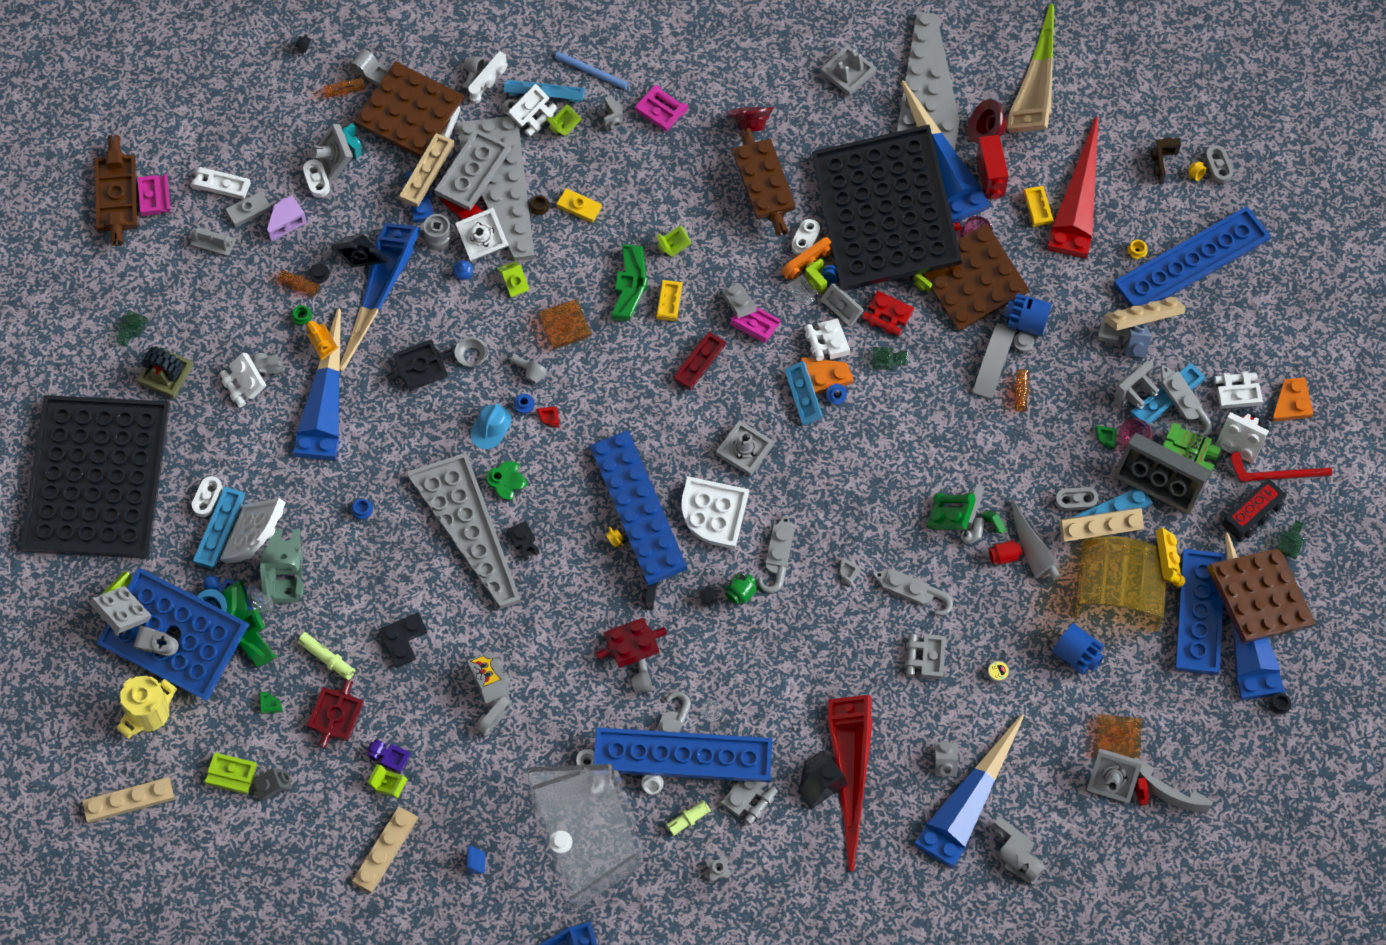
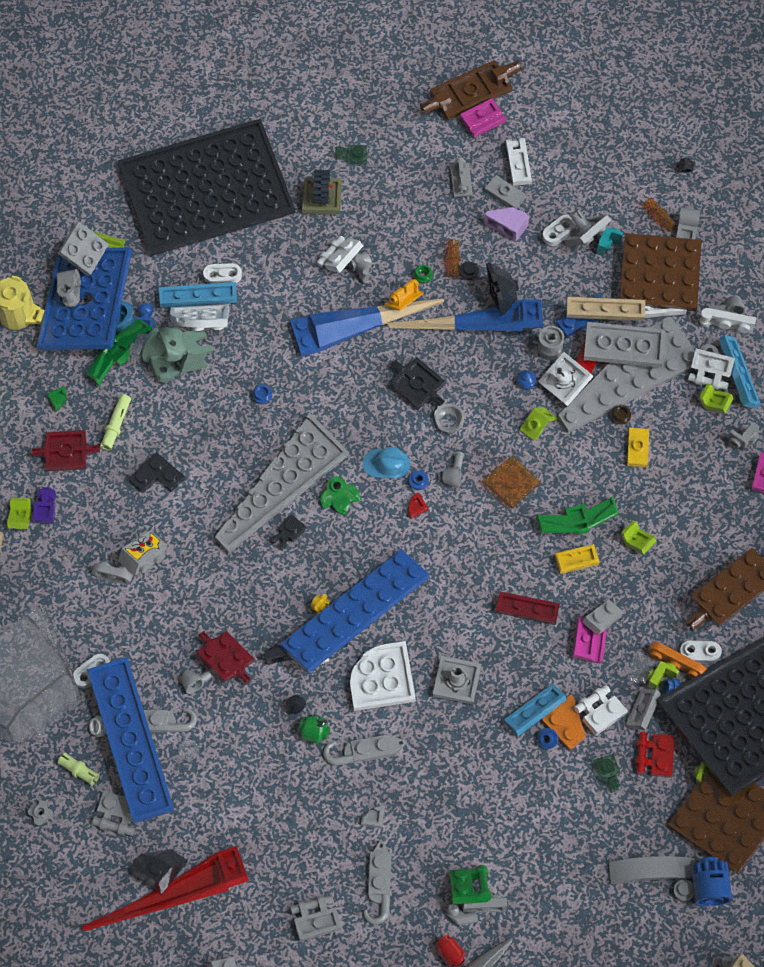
camera: 70 degrees right, 0 degrees up
green tile [981,510,1007,534] -> none
clear orange pin [1013,369,1030,412] -> none

